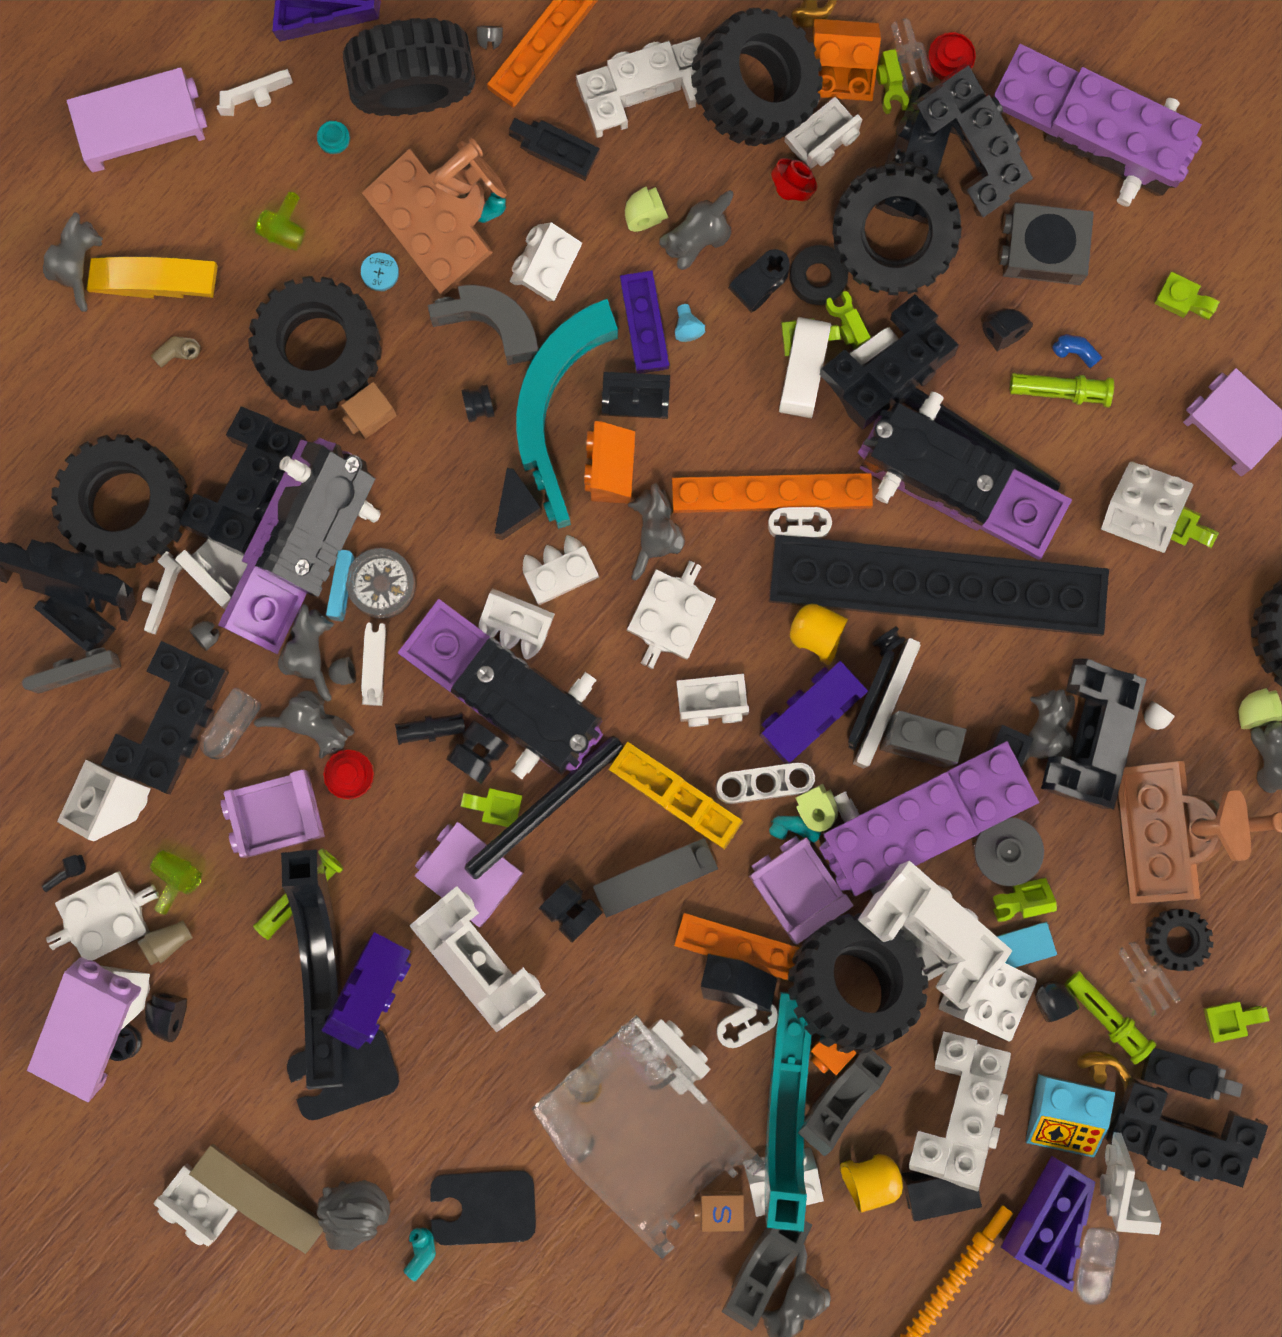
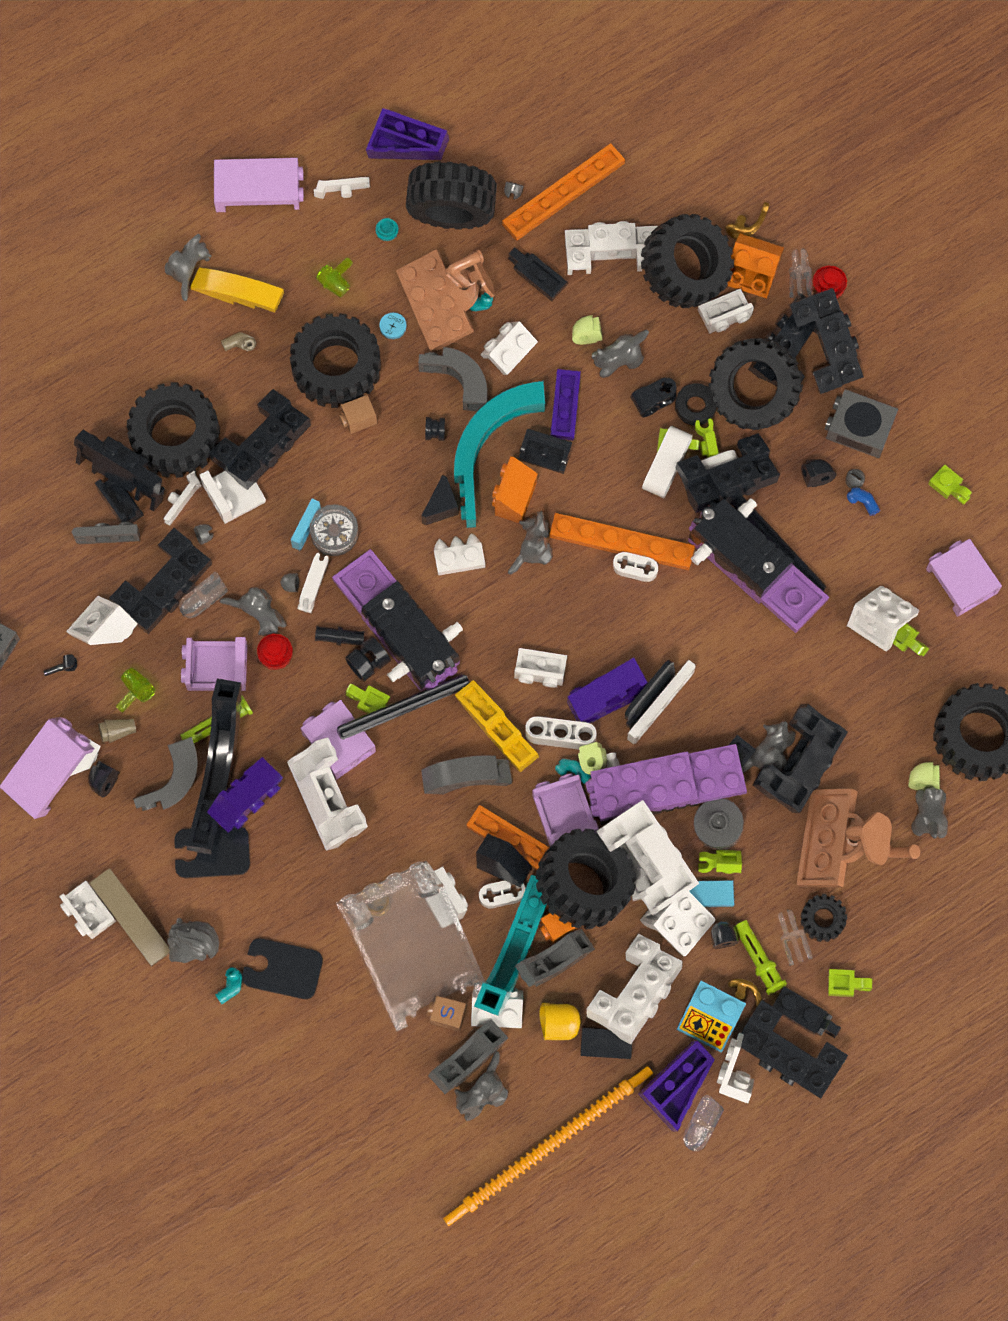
camera: 20 degrees right, 10 degrees down
white plate [46,871,159,961] -> none
black wheel [109,1025,143,1061] -> none
piece [218,438,381,654] -> none
dark grey animal [277,604,334,702] -> none
white plate [479,589,555,660] -> none
black wheel [538,878,603,943] -> none
white plate [626,561,716,669] -> none
medium azure rock [674,304,705,342] -> none
black plate [769,535,1109,636] -> none
red plate [771,158,818,201] -> none
yellow helmet [790,604,848,665] -> none
black bush [872,626,906,657] -> none
lime plate [876,49,909,114] -> none
dark grey brick [880,710,967,768] -> none
medium lavender piece [994,44,1203,207] -> none
lime pin [1010,373,1114,408] -> none
white hinge [1144,701,1175,730] -> none
none -> dark grey arch [133,737,197,811]
none -> dark grey hinge [845,469,865,489]

